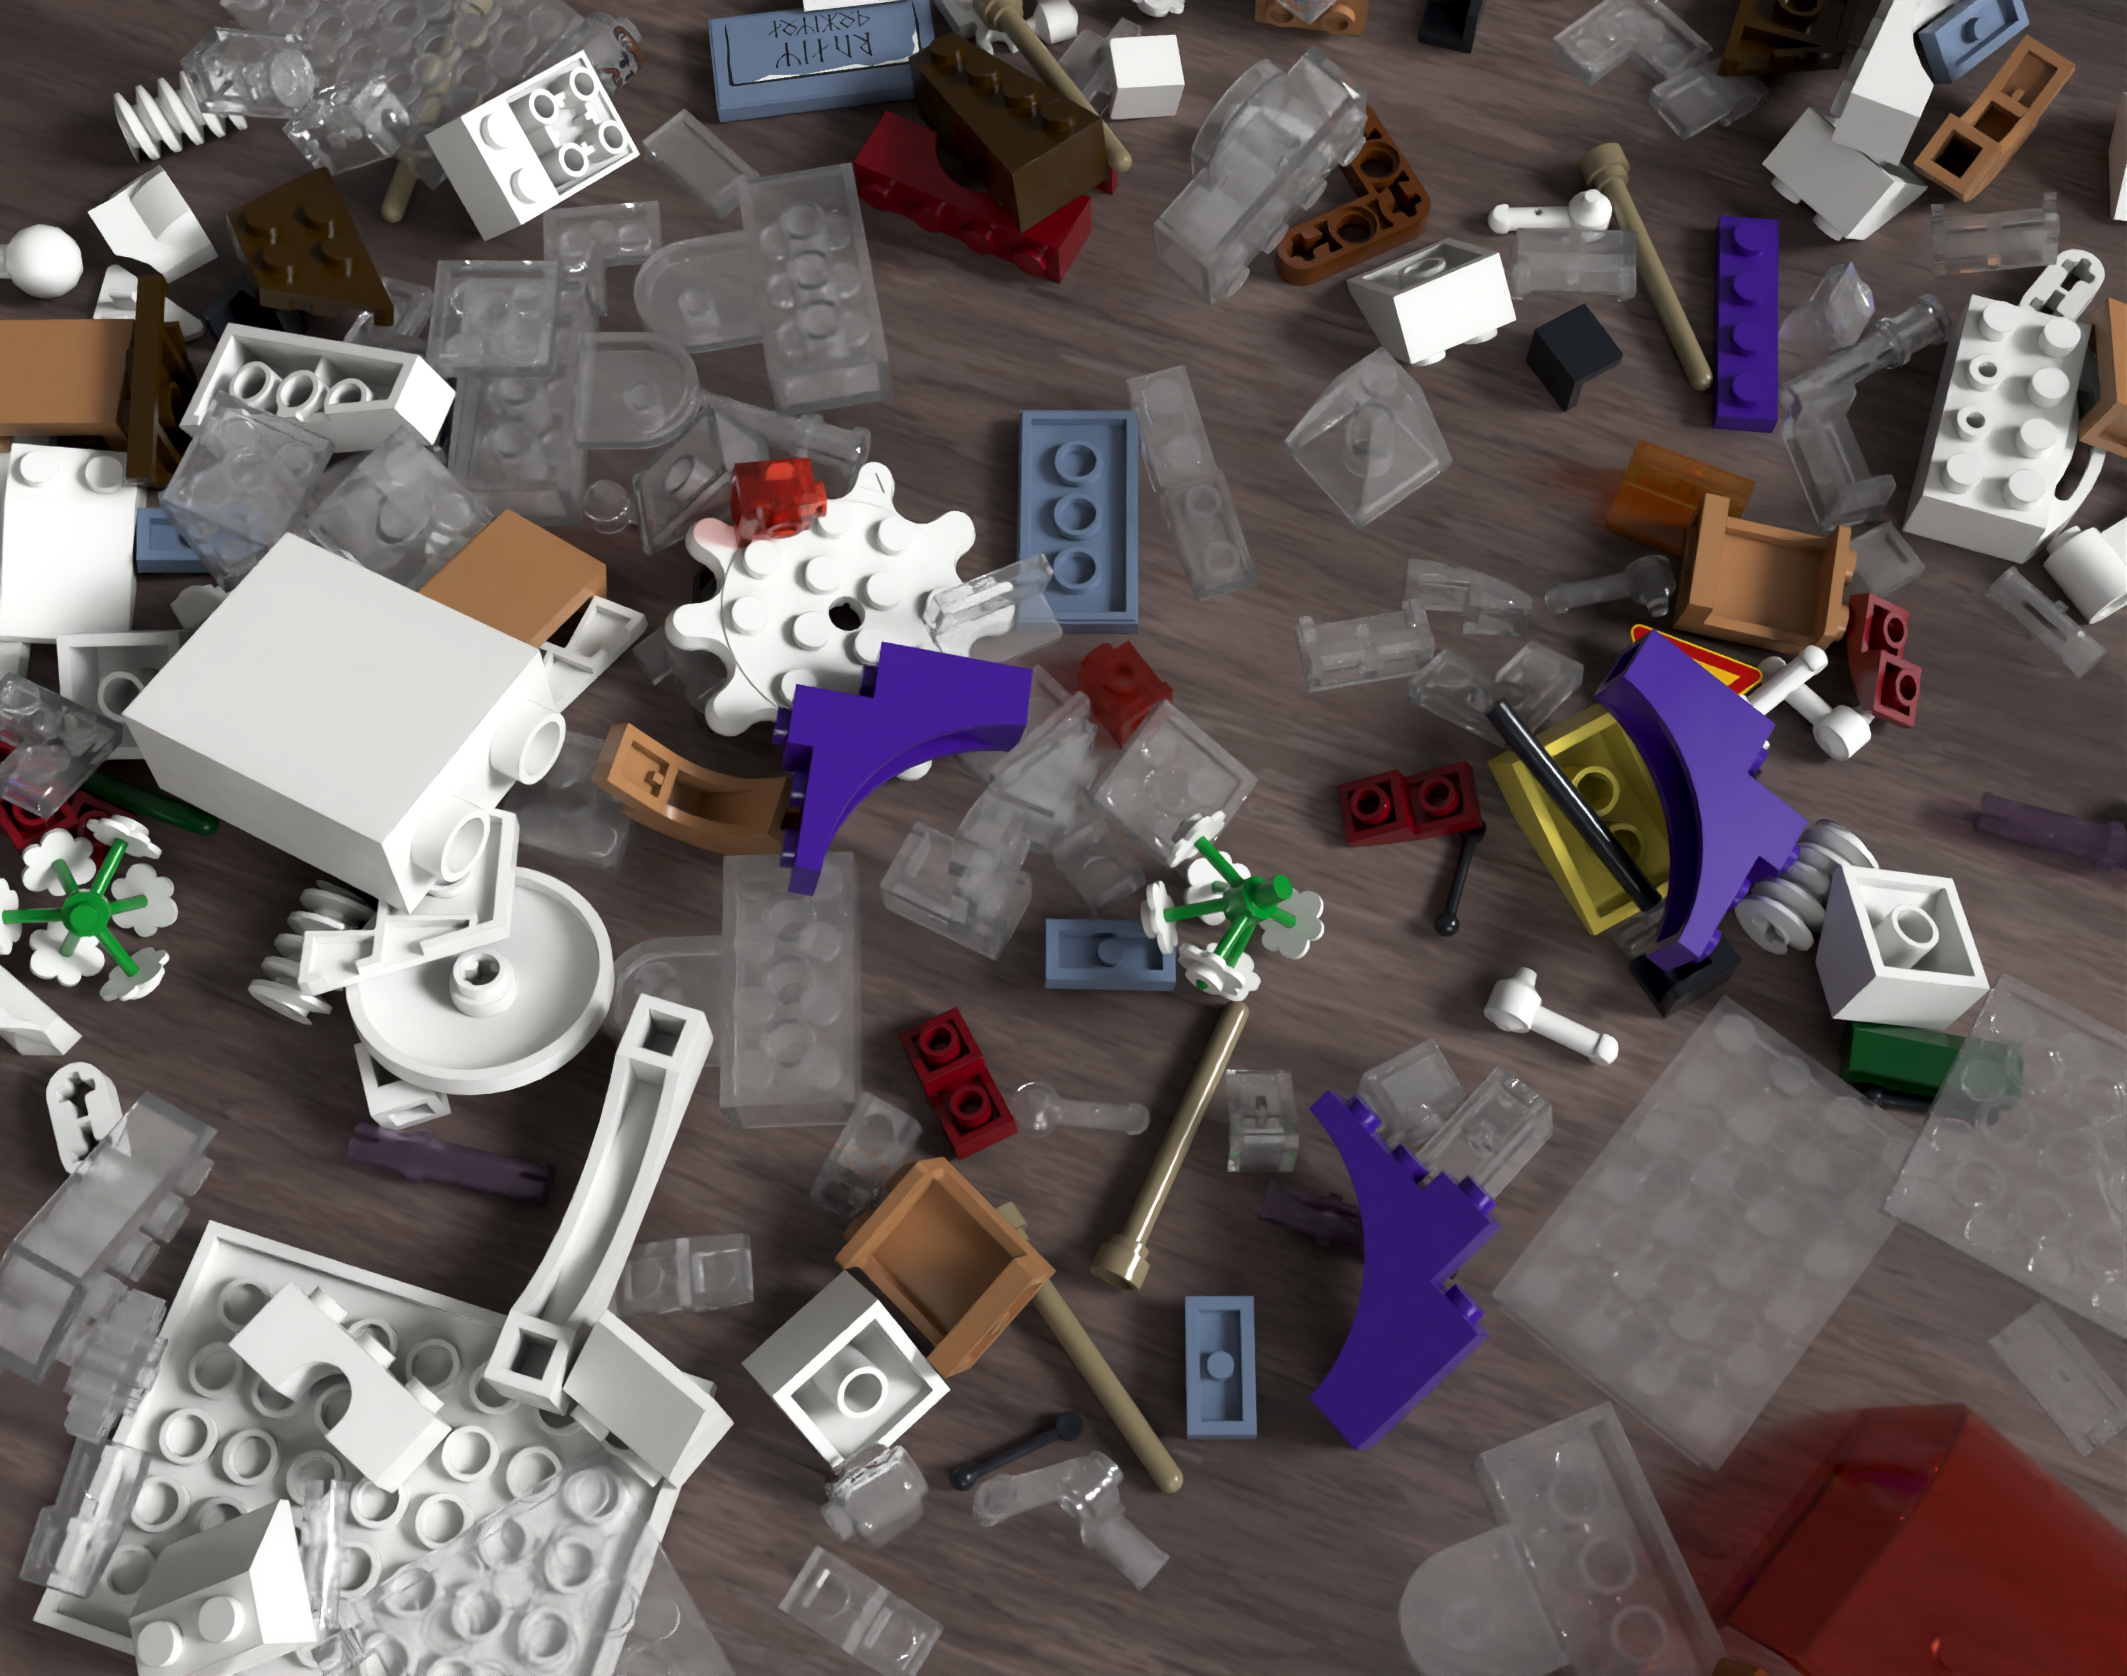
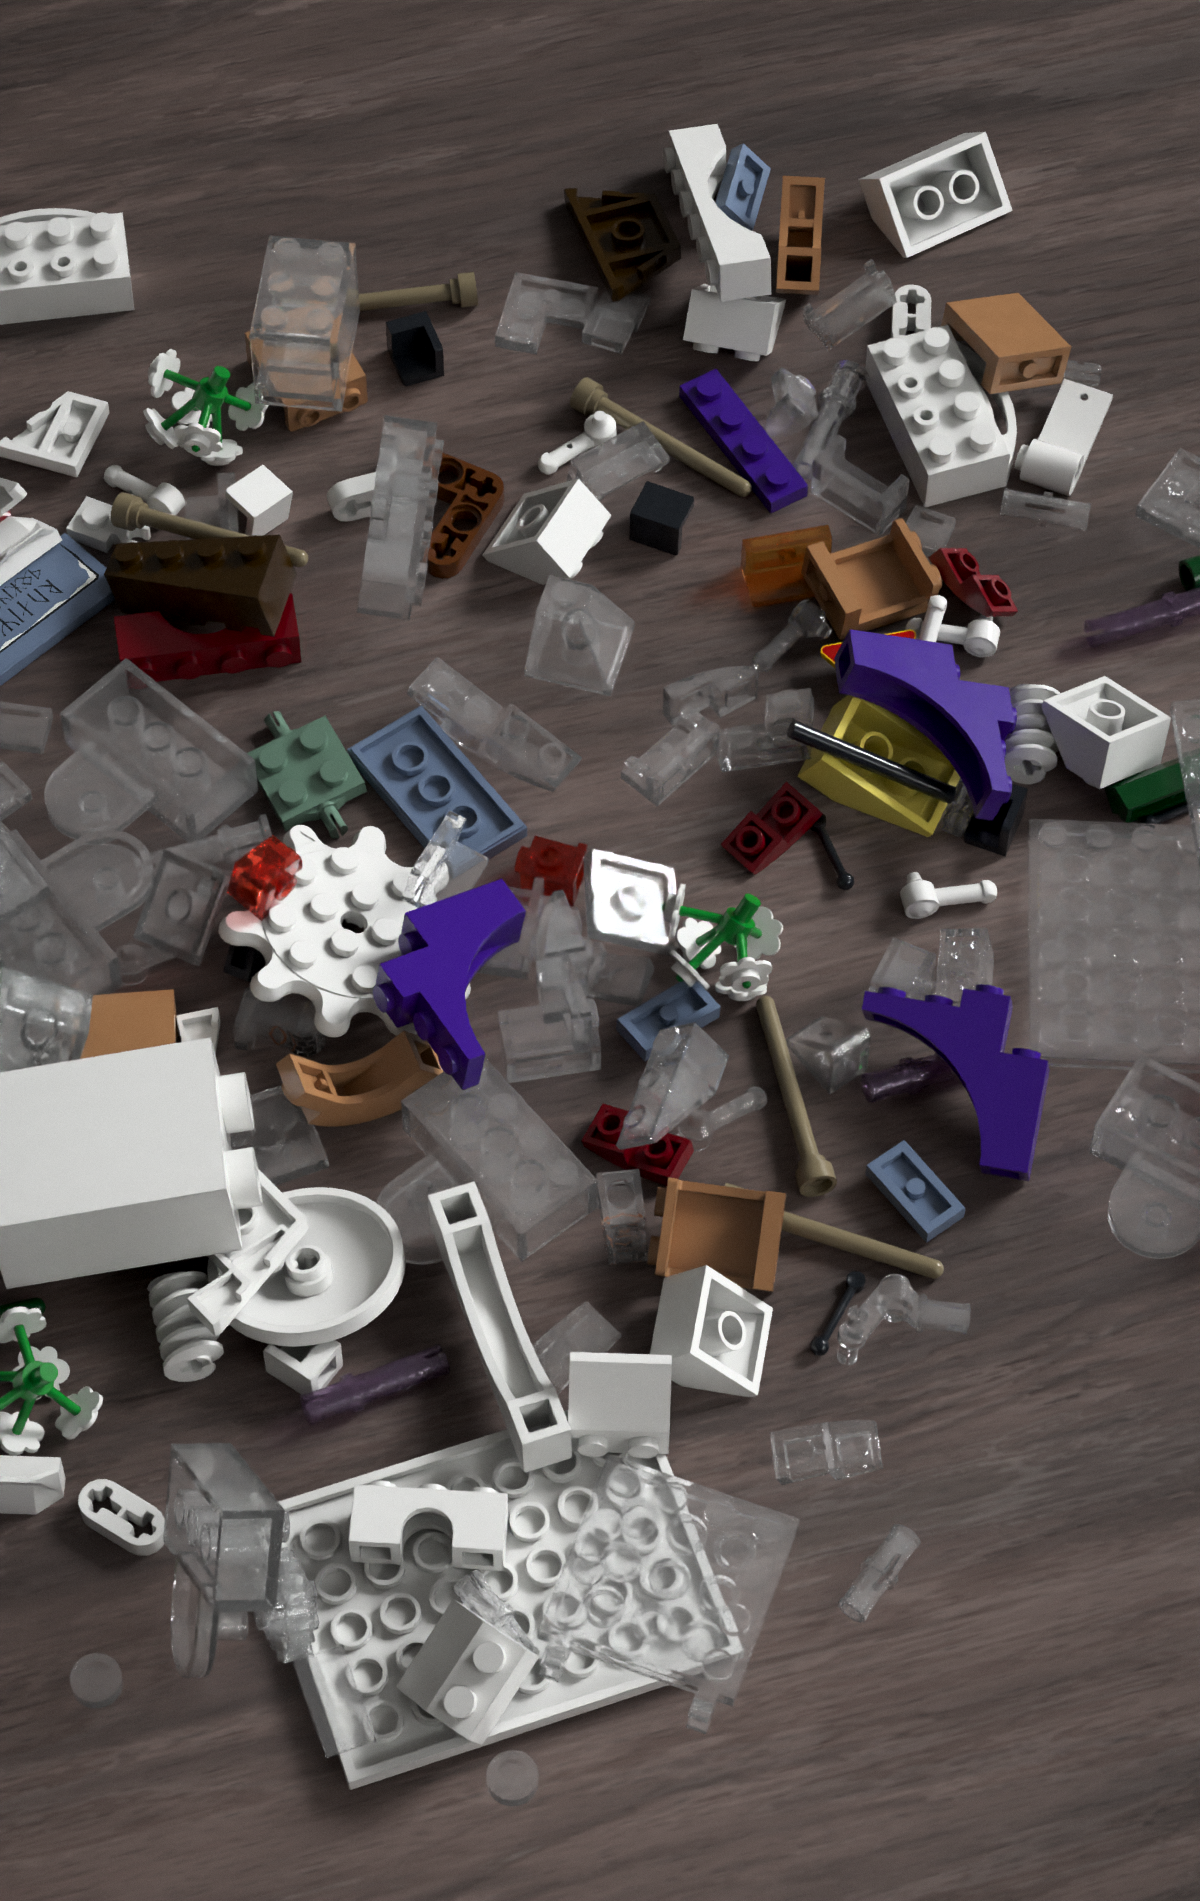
camera: 40 degrees left, 10 degrees down
clear head [820,1442,929,1550] -> none
none -> sand green plate [244,711,367,839]
none -> clear slope [616,1022,729,1150]

